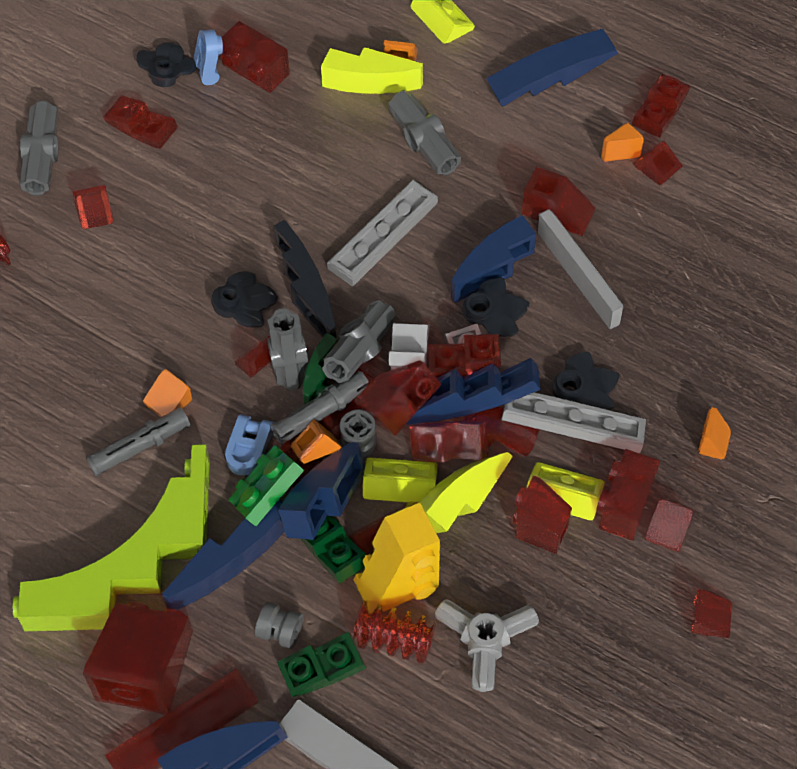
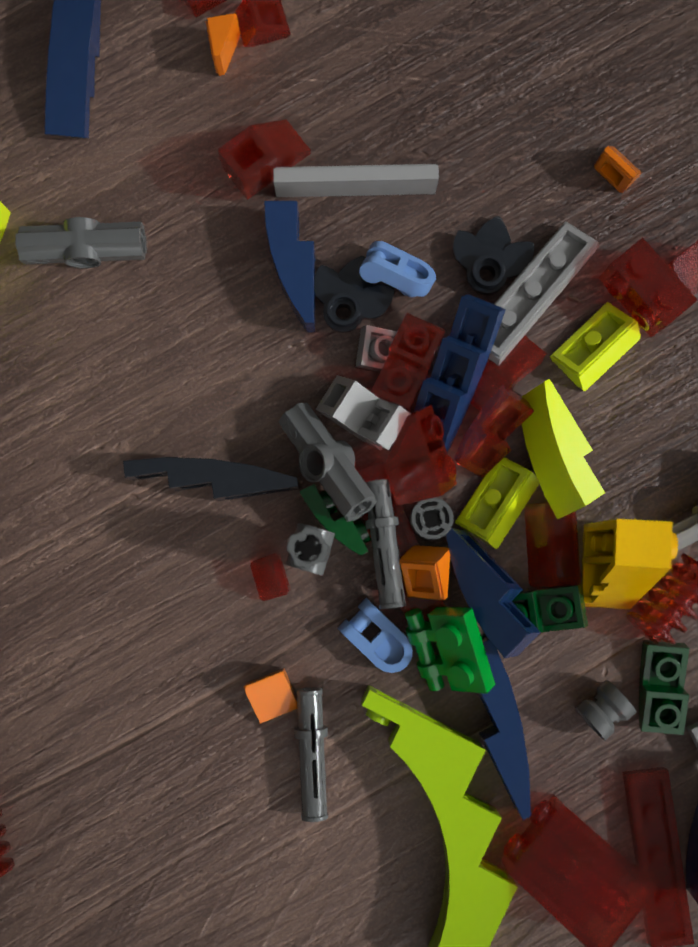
camera: 65 degrees left, 25 degrees up
black plate [211,271,278,327] -> none
light grey tile [327,180,438,287] -> none
clear red slope [513,475,572,554] -> none
none -> medium blue plate [359,241,436,297]

